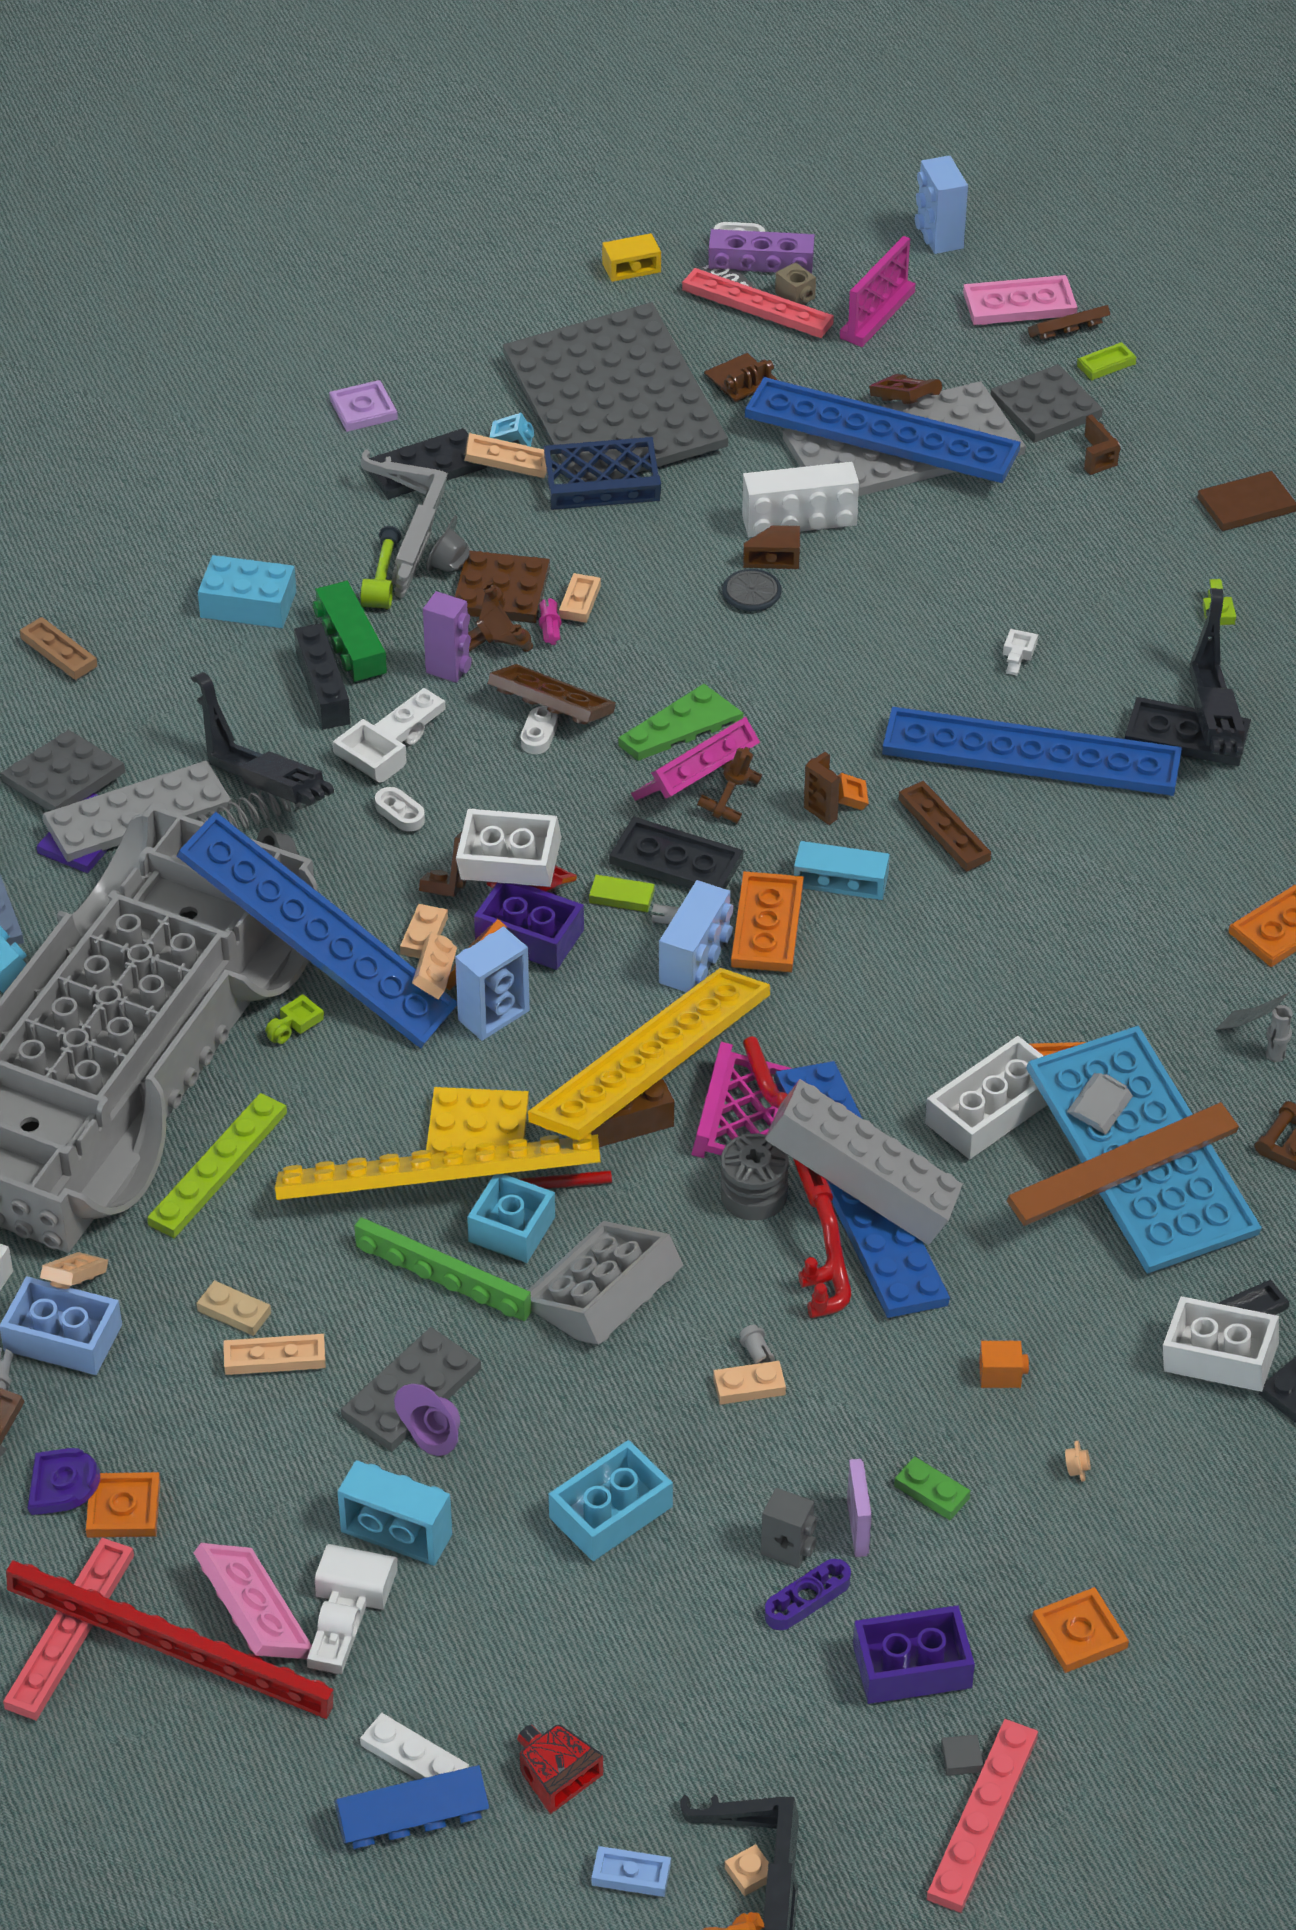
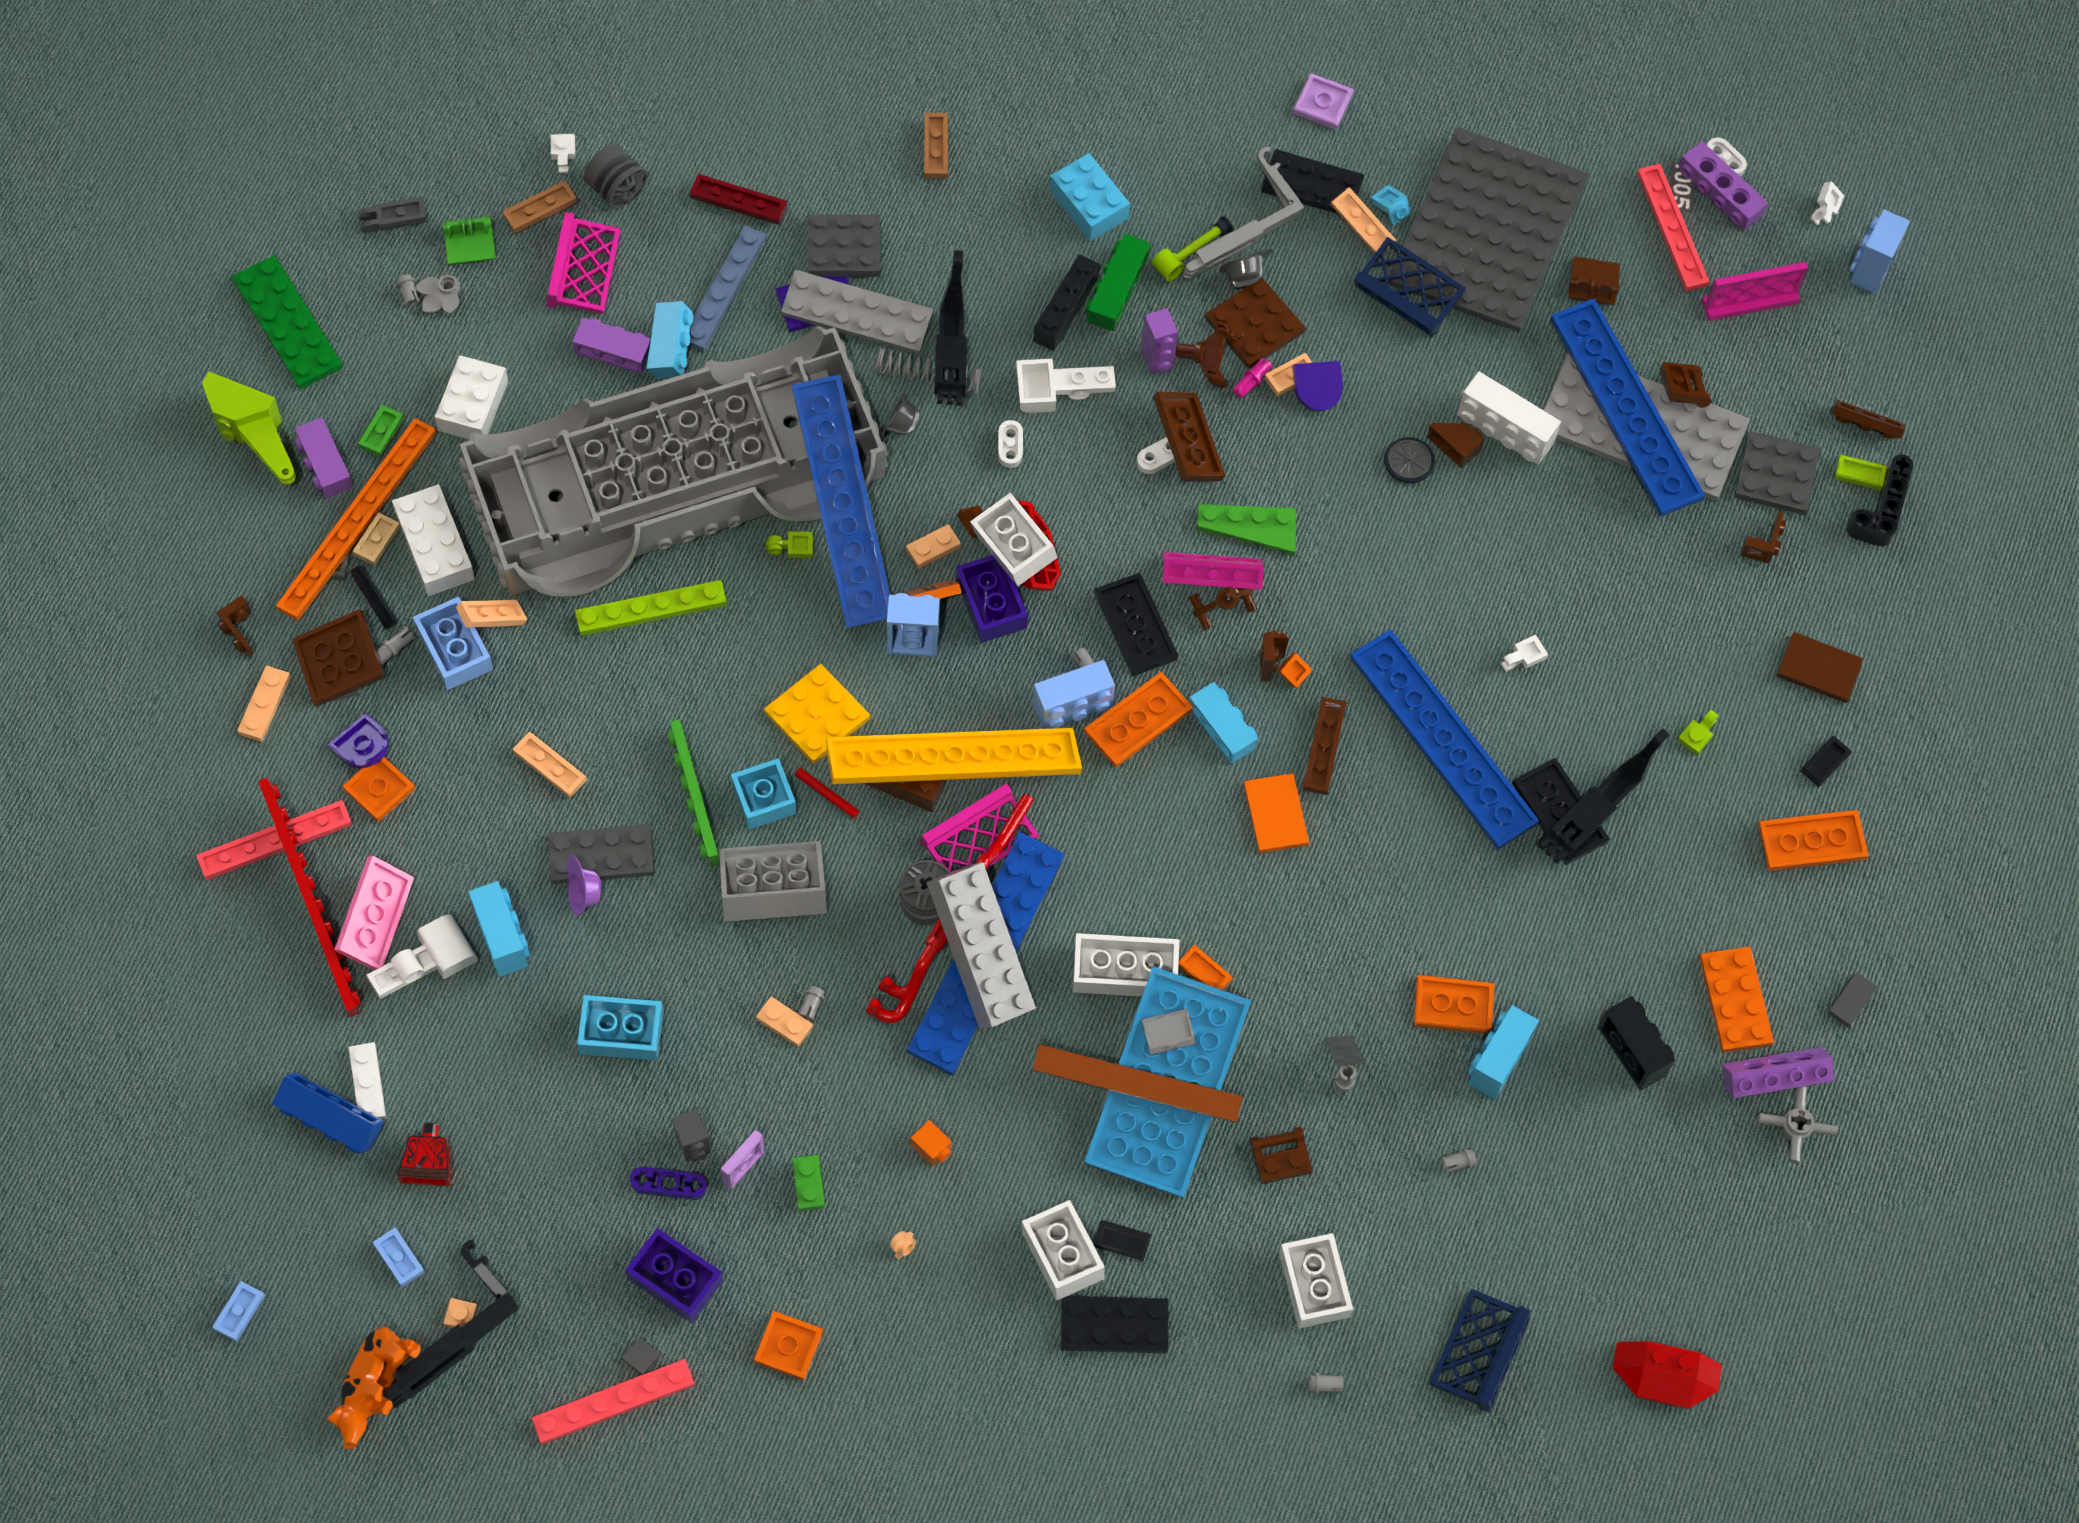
camera: 40 degrees right, 20 degrees up
tan plate [197,1280,271,1336] -> none
yellow plate [275,1133,601,1200] -> none
light nougat plate [412,931,457,999] -> none
lime tile [589,874,655,912] -> none
yellow brick [602,233,661,282] -> none
dark tan brick [775,262,816,305] -> none
bright pink plate [963,275,1078,325] -> none
none -> orange tile [1243,773,1309,854]
none -> dark purple tile [1292,361,1343,411]
none -> white plate [1811,182,1844,225]
none -> black beam [1847,454,1913,546]

